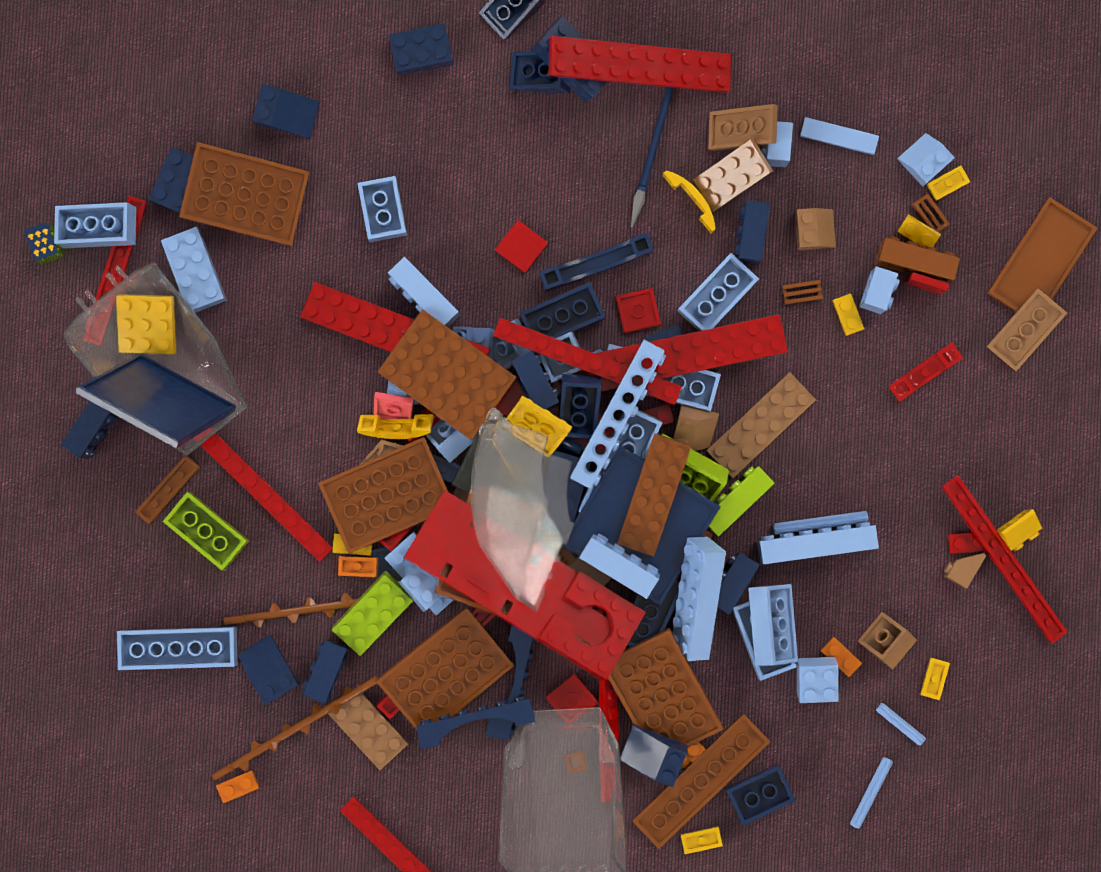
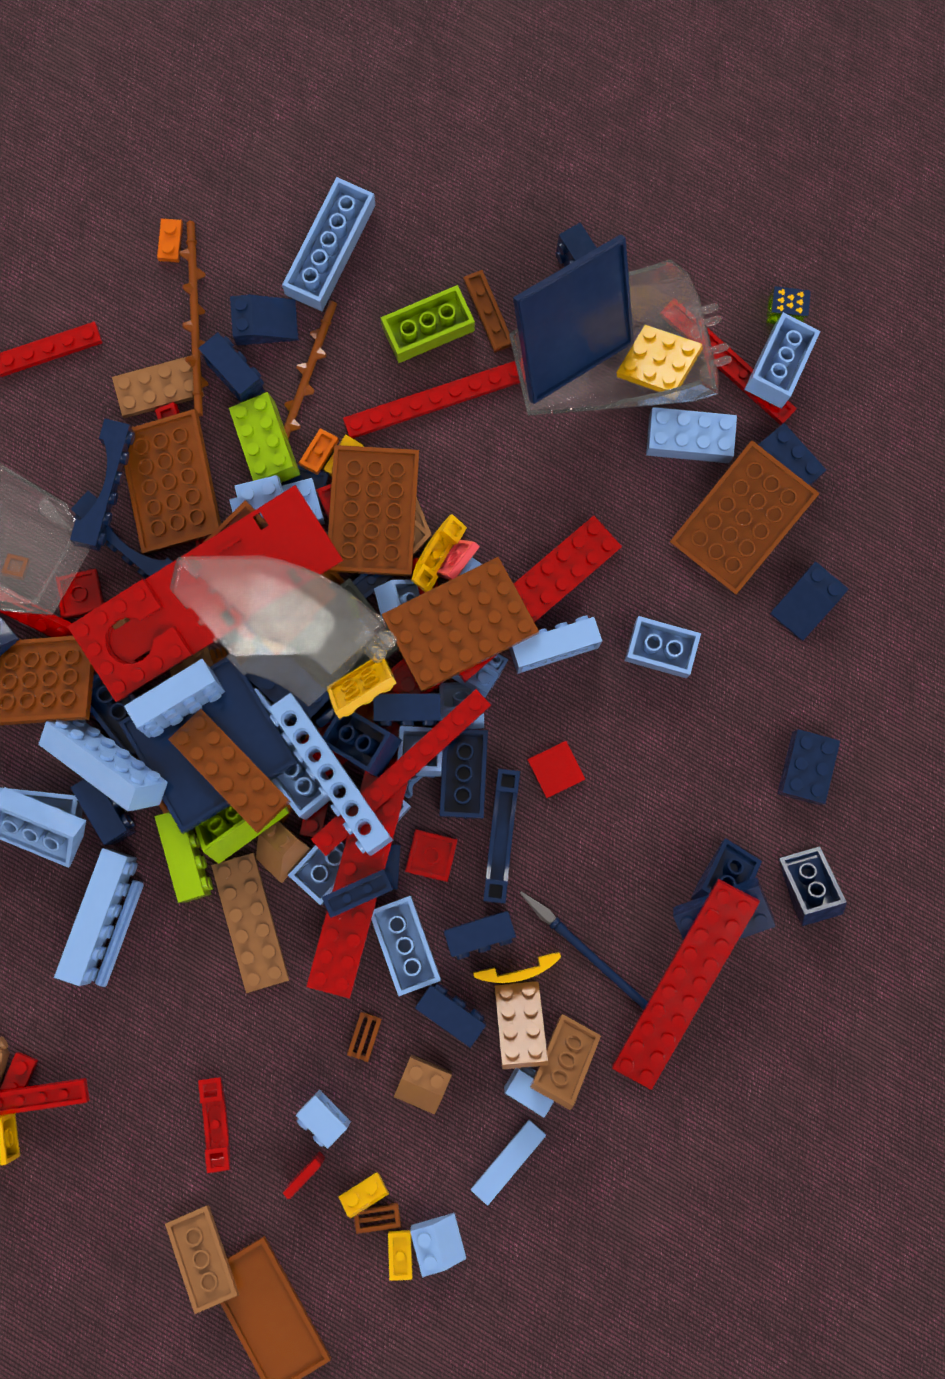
camera: 115 degrees right, 5 degrees down
yellow plate [832,294,864,336] -> none
dark orange brick [874,236,960,284] -> none
none -> dark blue plate [322,869,393,918]
none -> dark blue brick [444,910,516,960]

